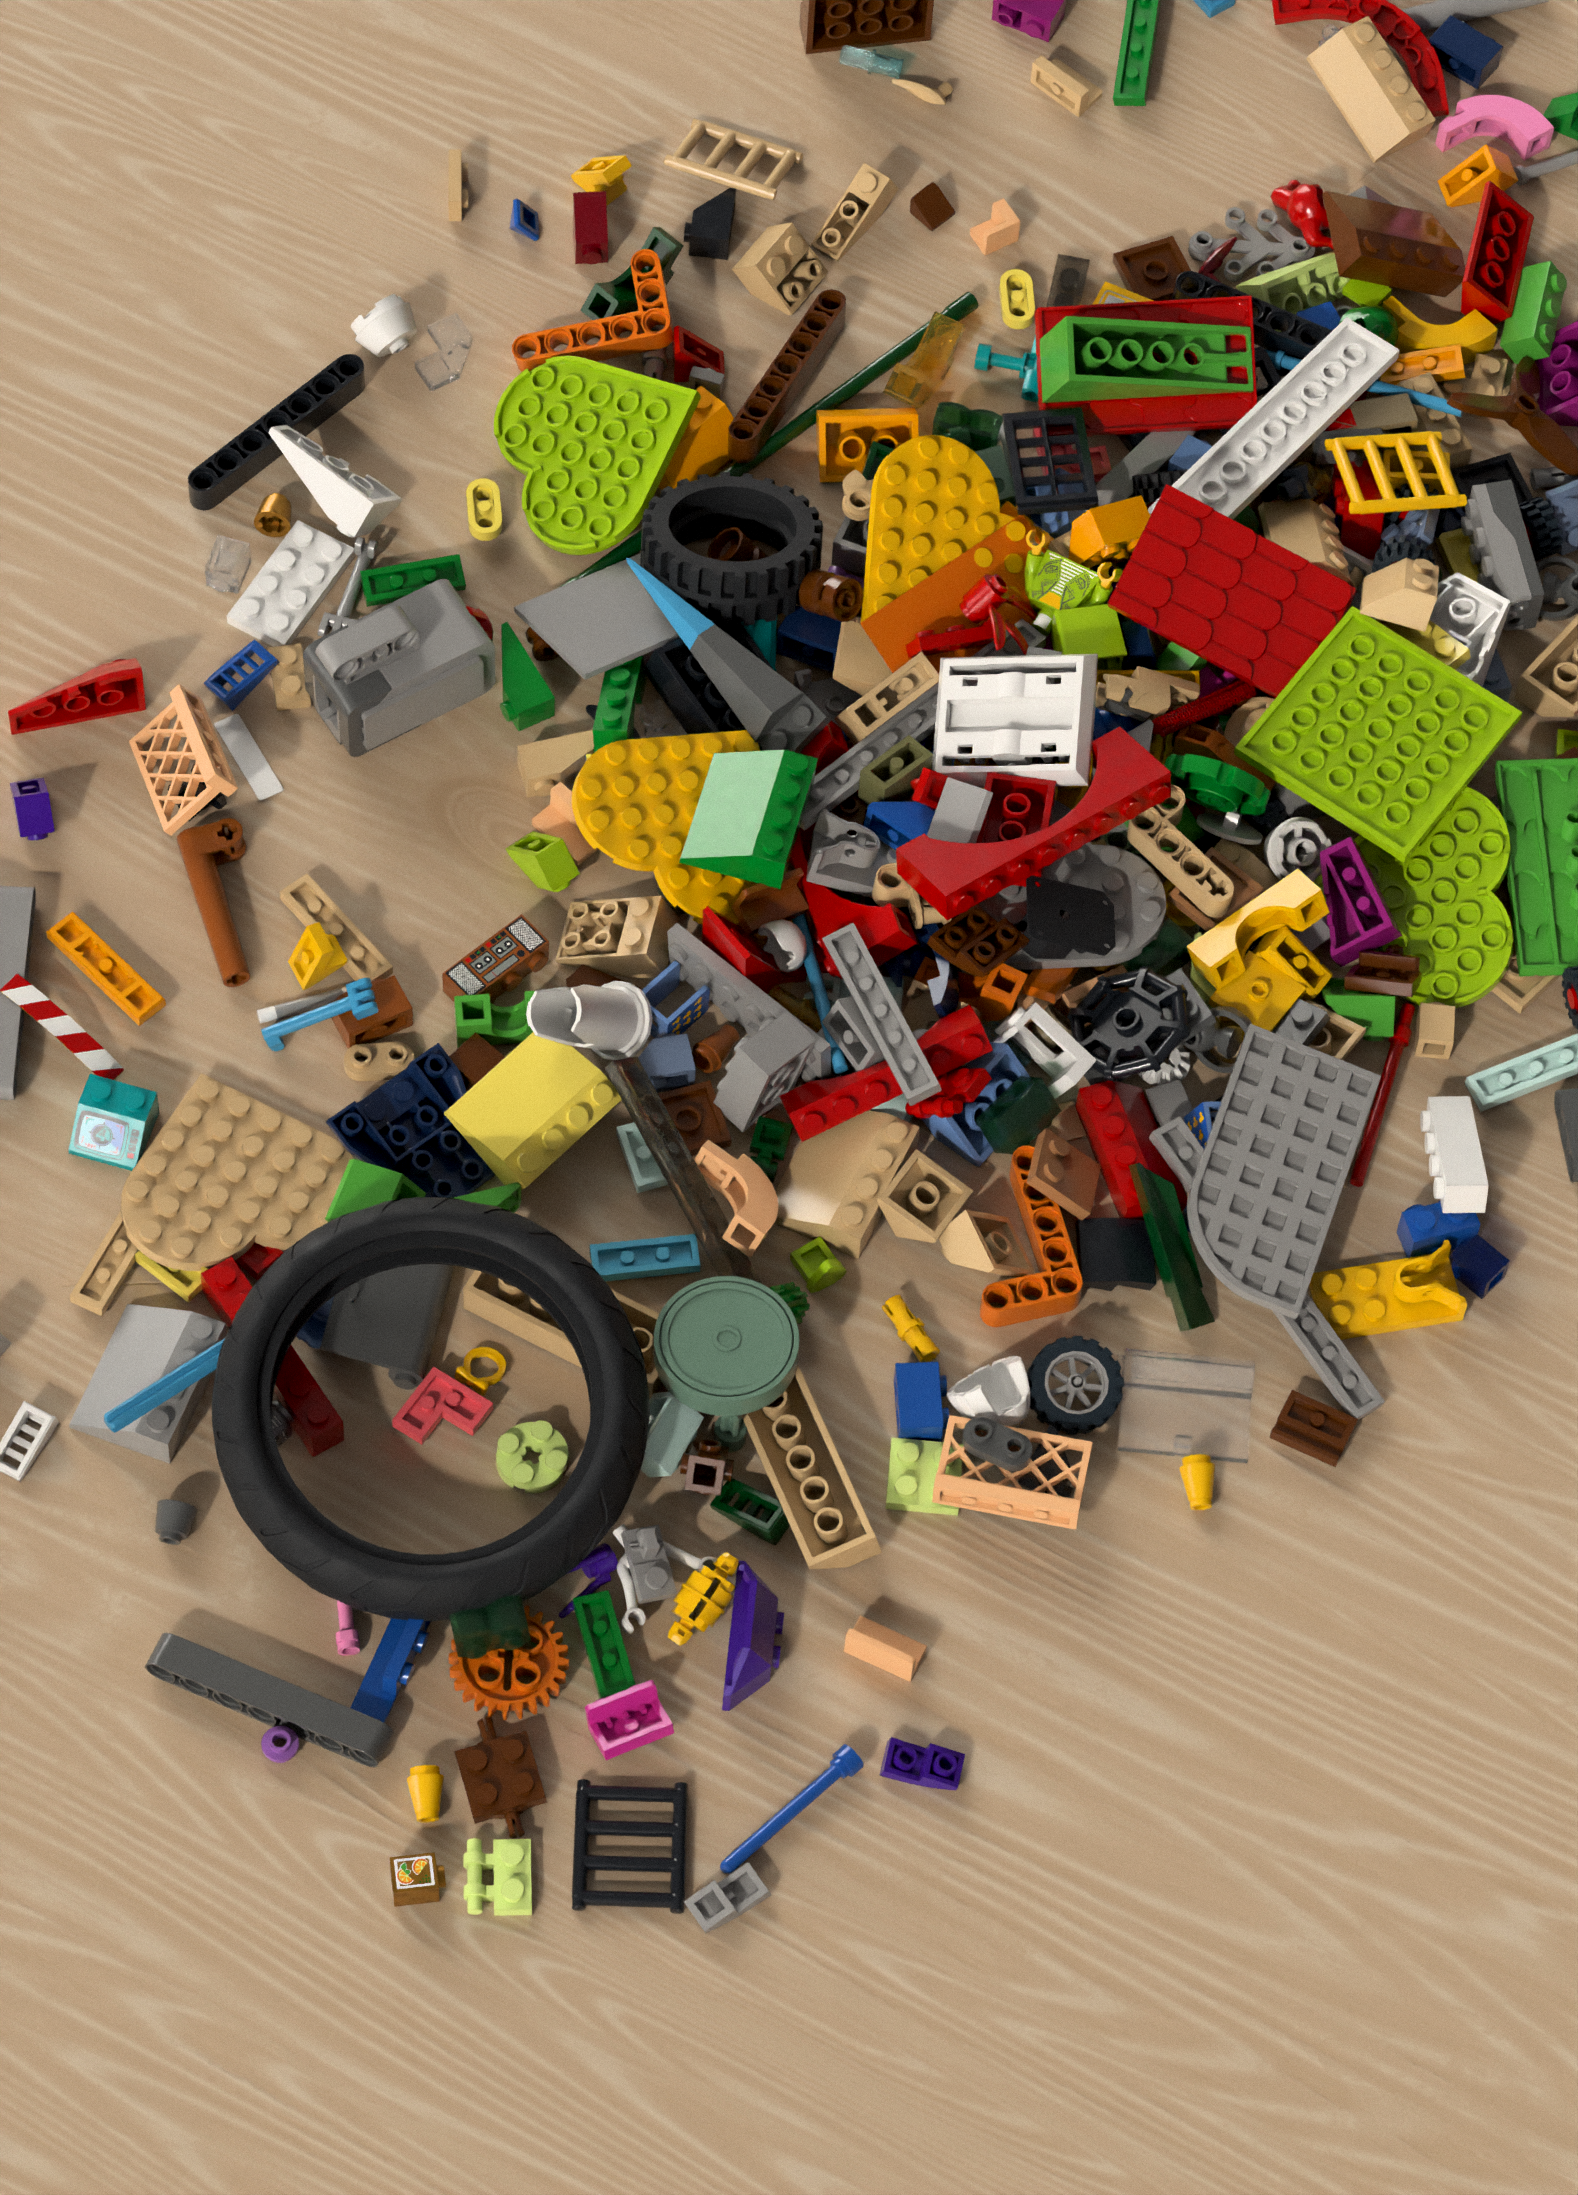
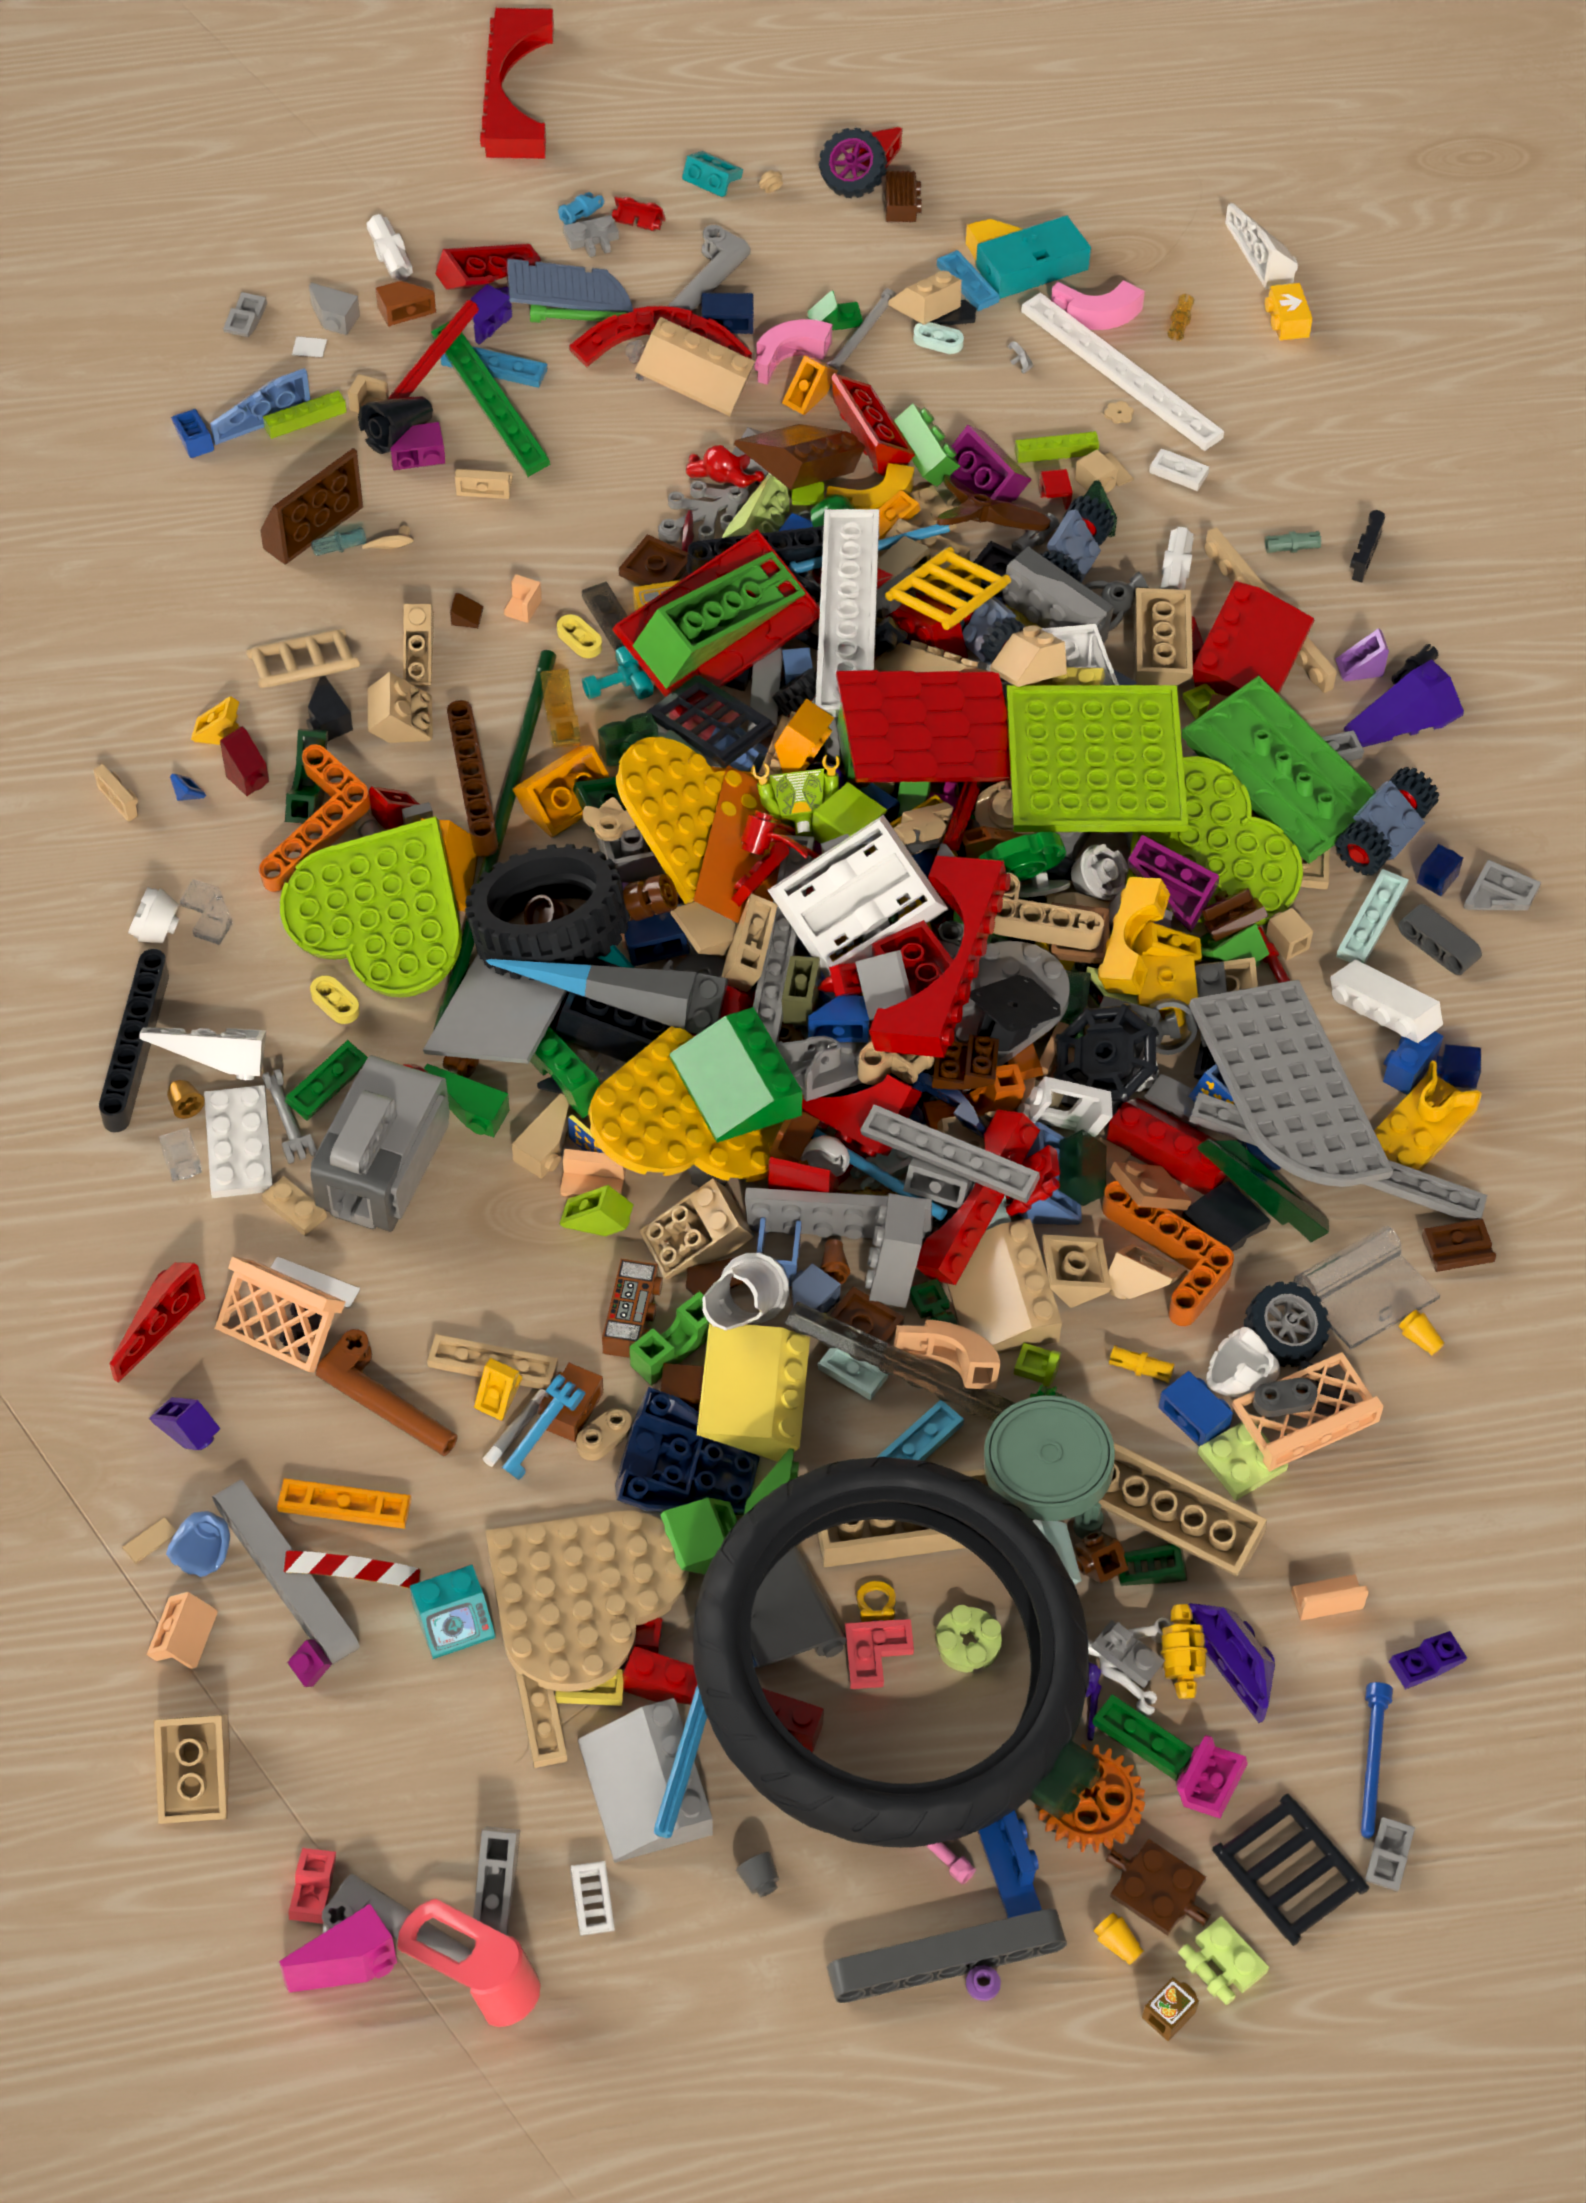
camera: 35 degrees left, 5 degrees down
blue slope [204,639,279,711] -> none

